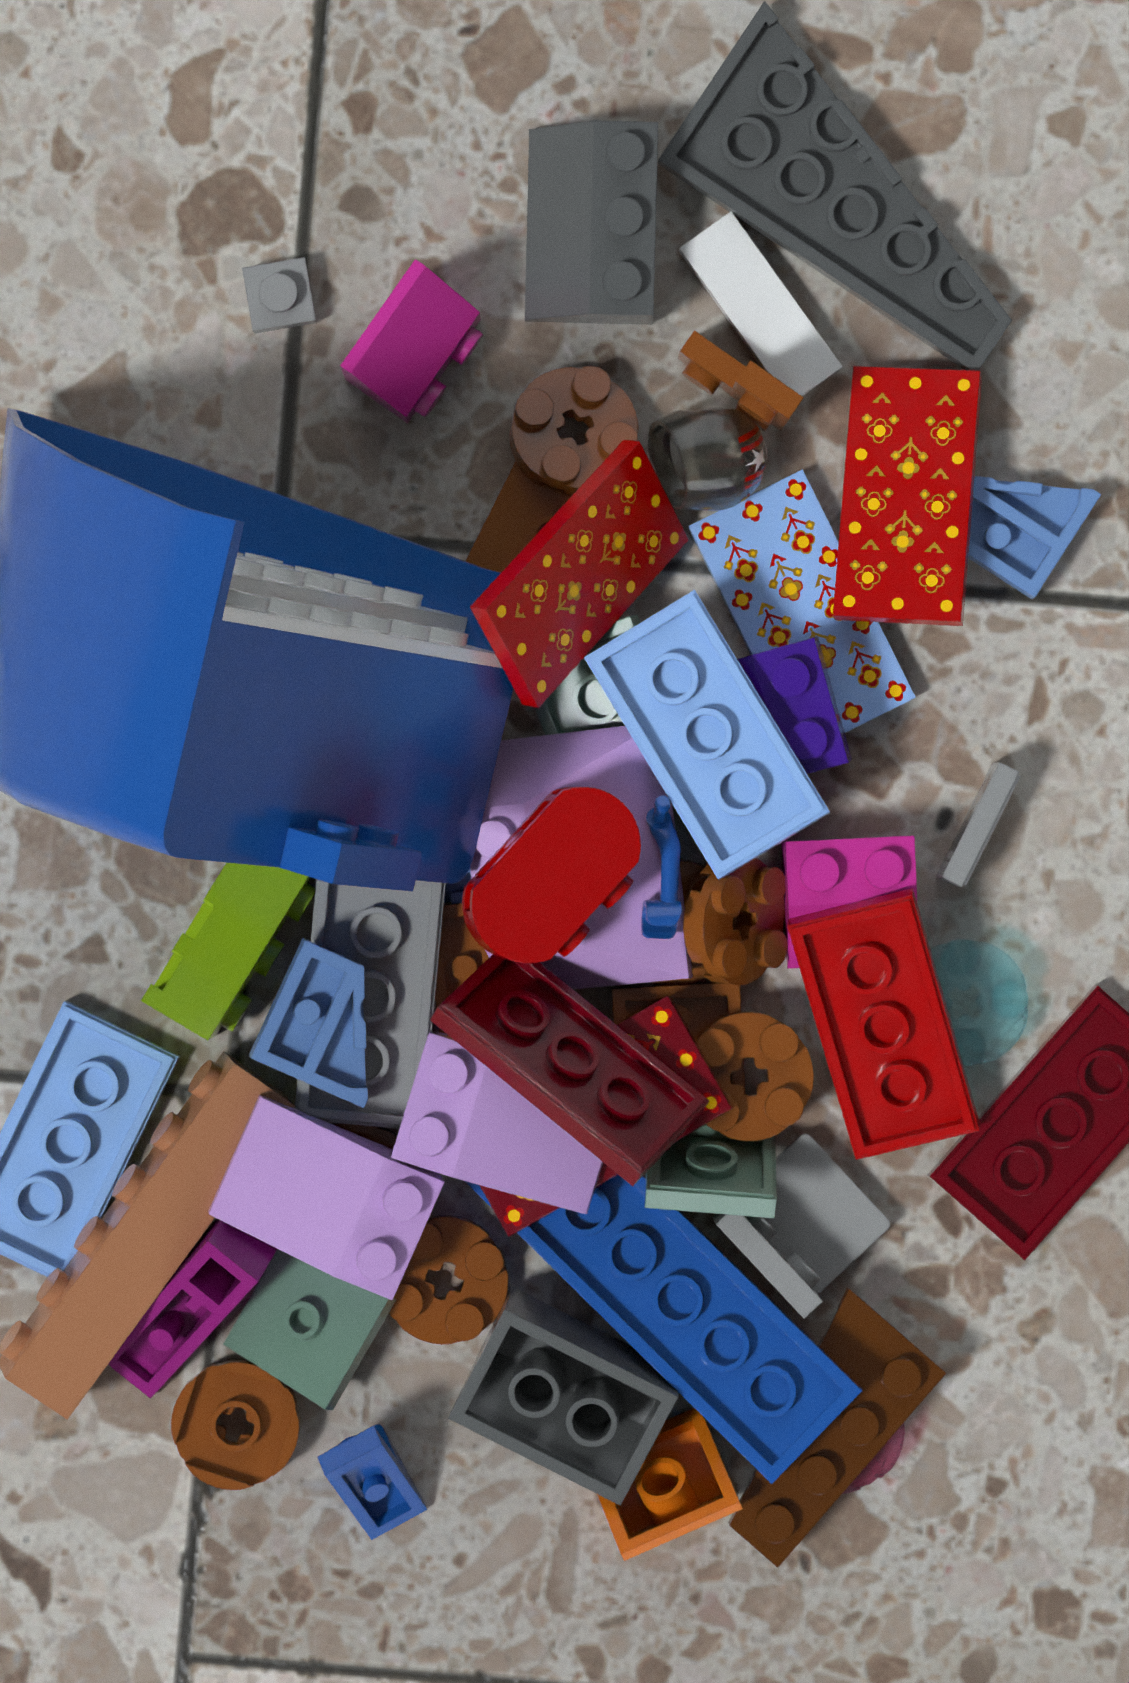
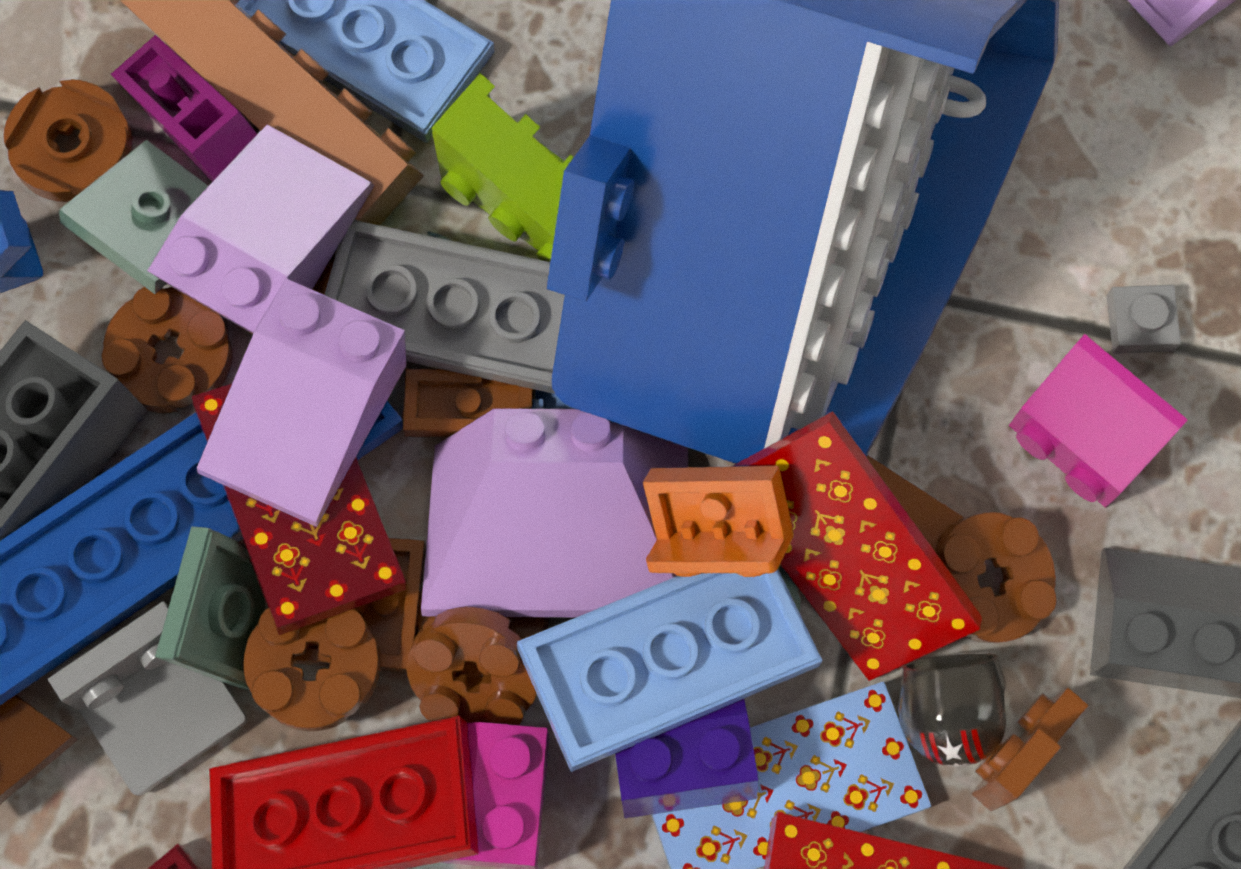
camera: 100 degrees right, 15 degrees down
medium blue wing [249,938,368,1108] -> none
dark red tile [430,954,710,1186] -> none
red brick [462,787,641,963] -> none
blue piece [641,795,682,939] -> none
white tile [679,211,842,397] -> none
none -> orange bracket [643,466,794,577]

